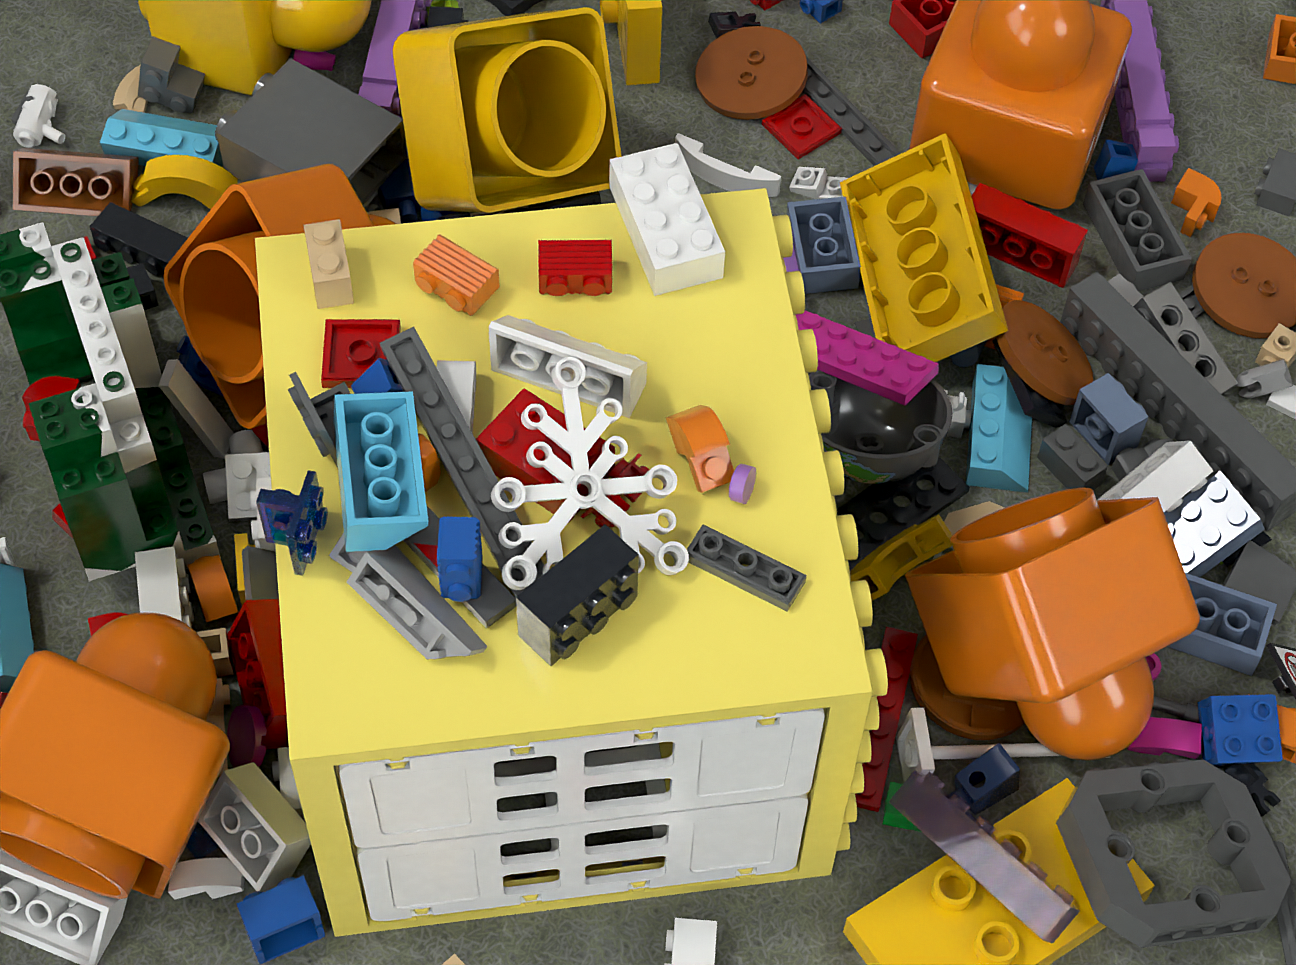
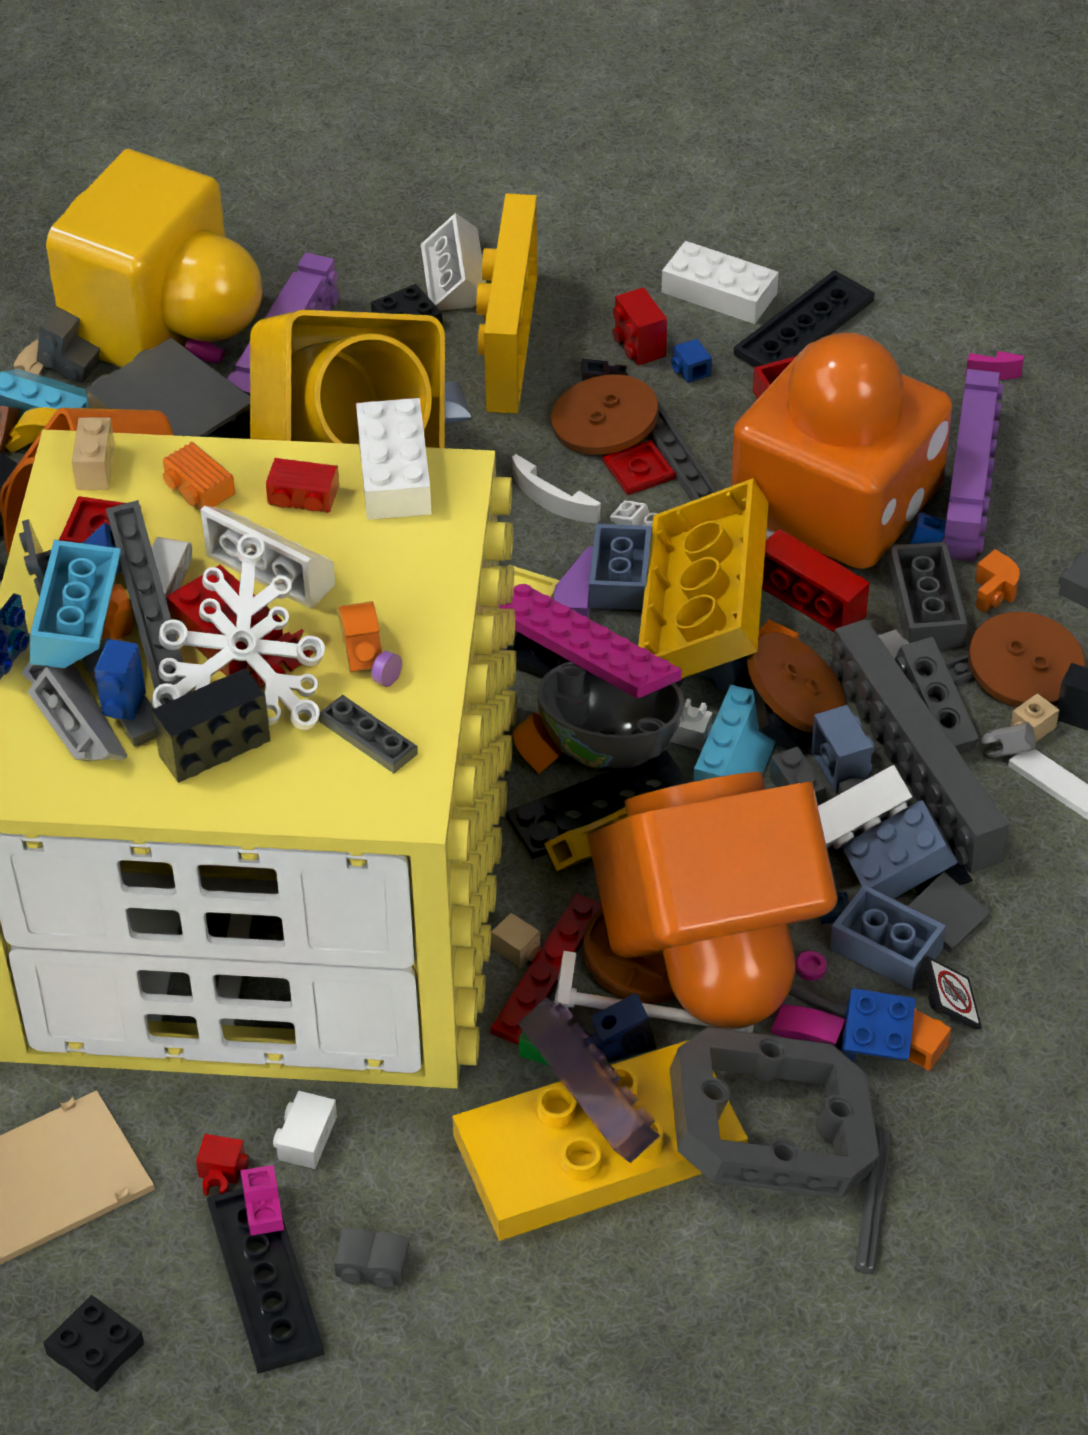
camera: 15 degrees right, 10 degrees down
black plate [1224,763,1281,817] -> none

